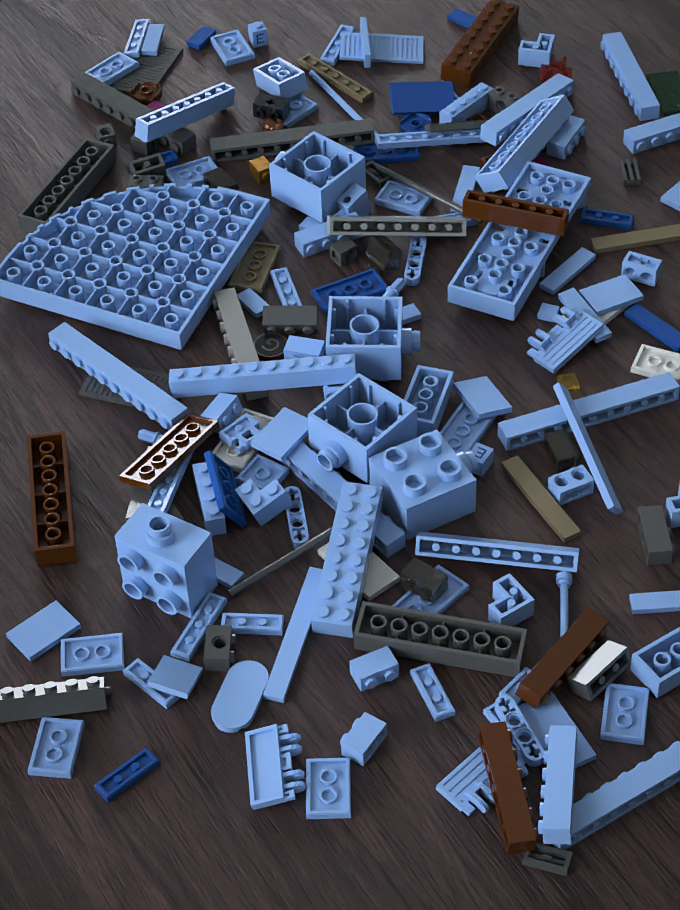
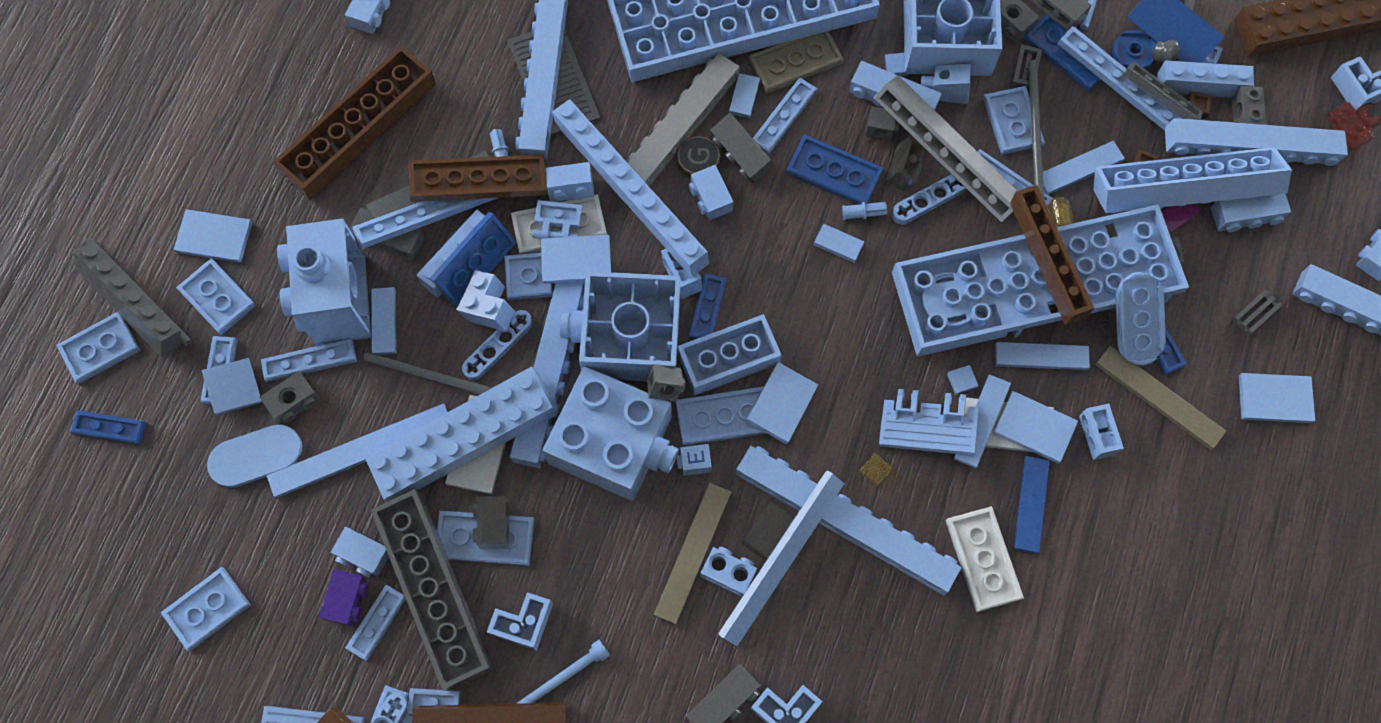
camera: 50 degrees right, 25 degrees up
light blue tile [221,613,284,636] -> none
light blue hinge [245,724,306,810] -> none
light blue brick [325,296,420,382] -> none
light blue brick [340,712,387,766] -> none
light blue brick [415,531,579,572] -> none
none -> dark purple brick [319,569,368,627]
none -> dark grey brick [647,364,685,402]
none -> light blue tile [1116,272,1166,365]
none -> dark grey arm [1151,40,1180,62]

